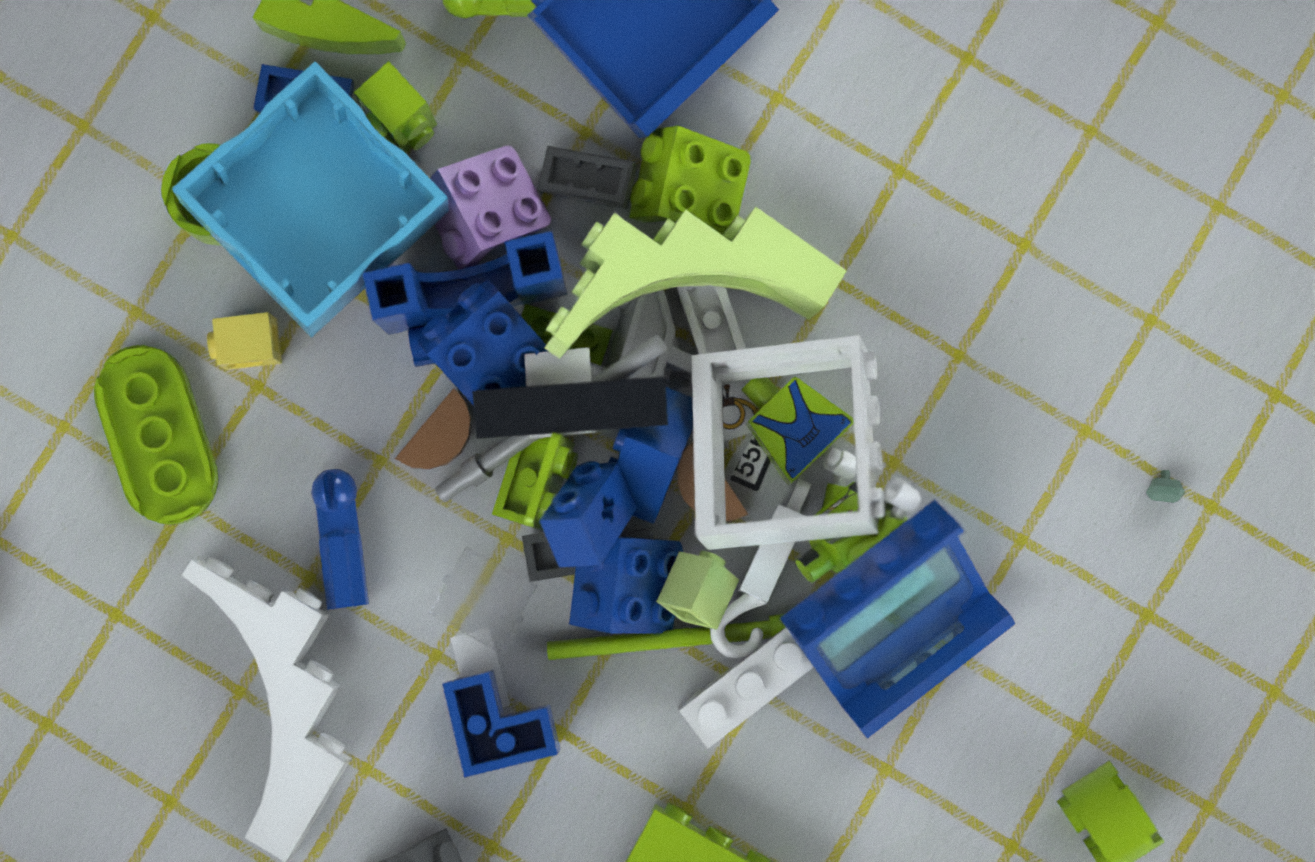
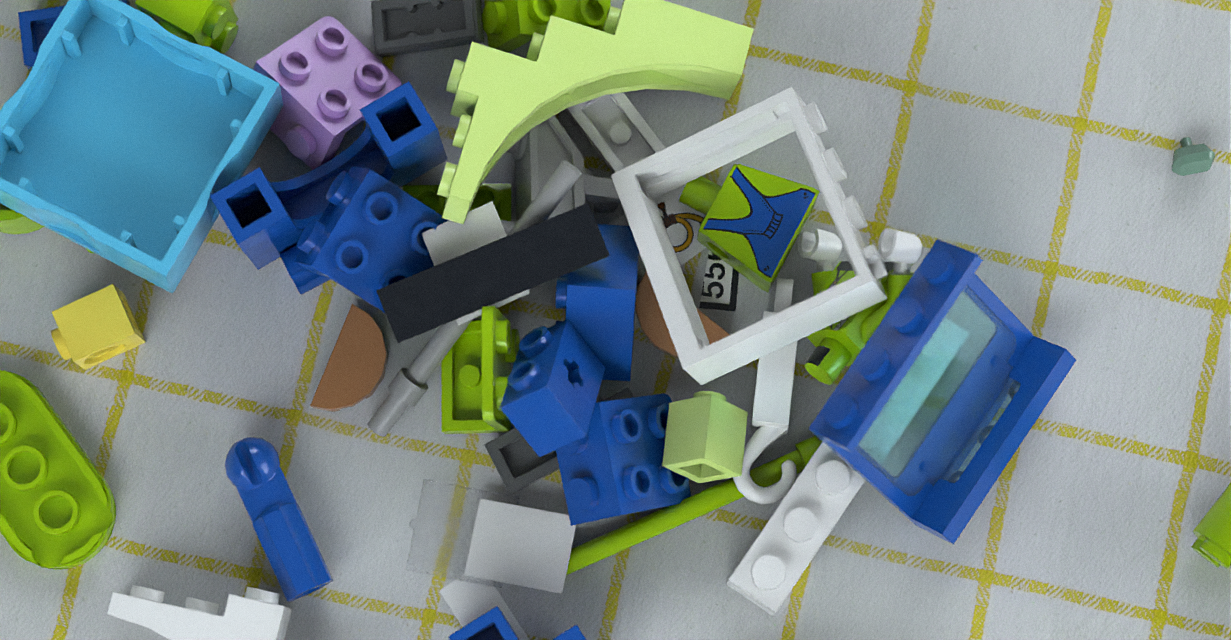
camera: 15 degrees left, 5 degrees down
none -> white sticker [464,498,576,594]

